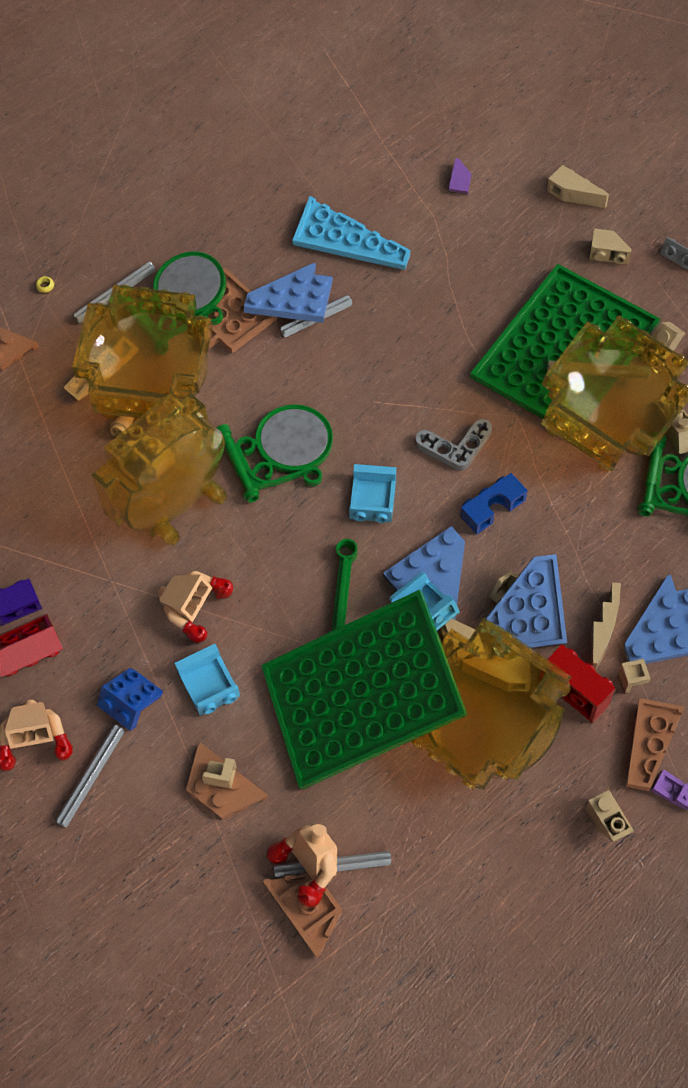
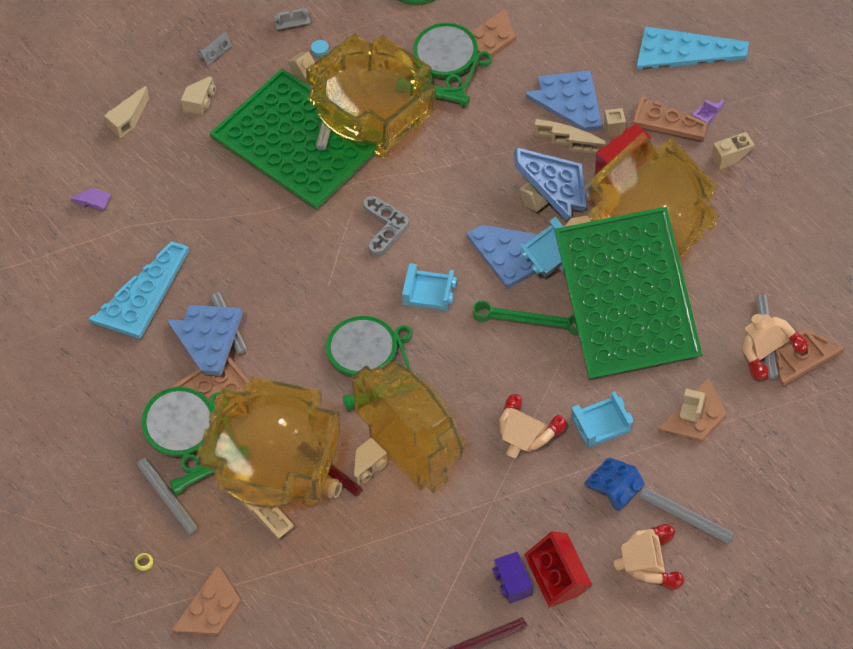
camera: 85 degrees left, 5 degrees down
blue arch [460,473,528,535] -> none

